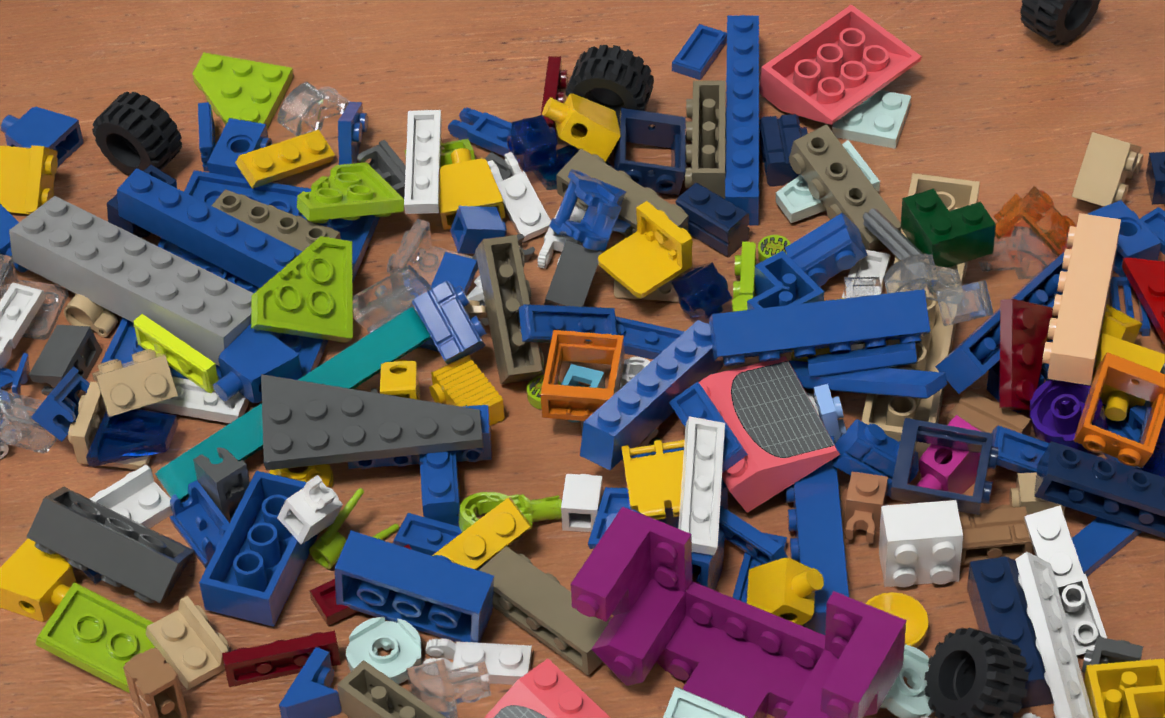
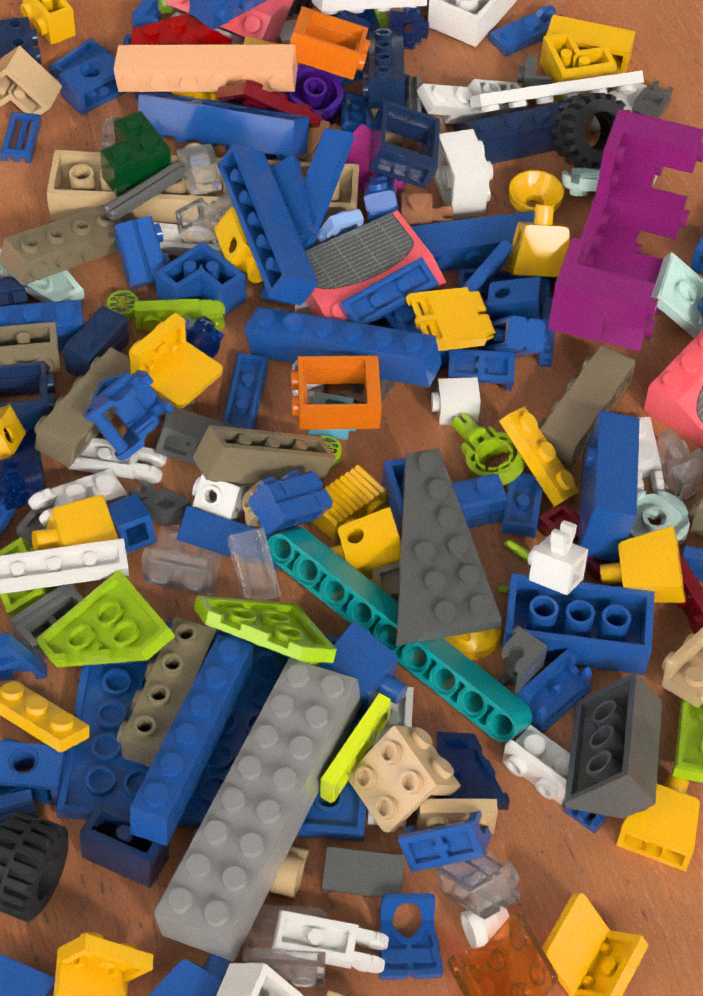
camera: 105 degrees left, 5 degrees up
blue tile [519,304,618,343] -> none
white plate [678,416,725,556] -> none
clear brick [936,280,994,326] -> none
clear orange bracket [993,186,1076,256] -> none
none -> blue tile [1,112,42,163]
none -> dark grey axle [405,75,421,117]
none -> yellow torso [600,526,686,603]

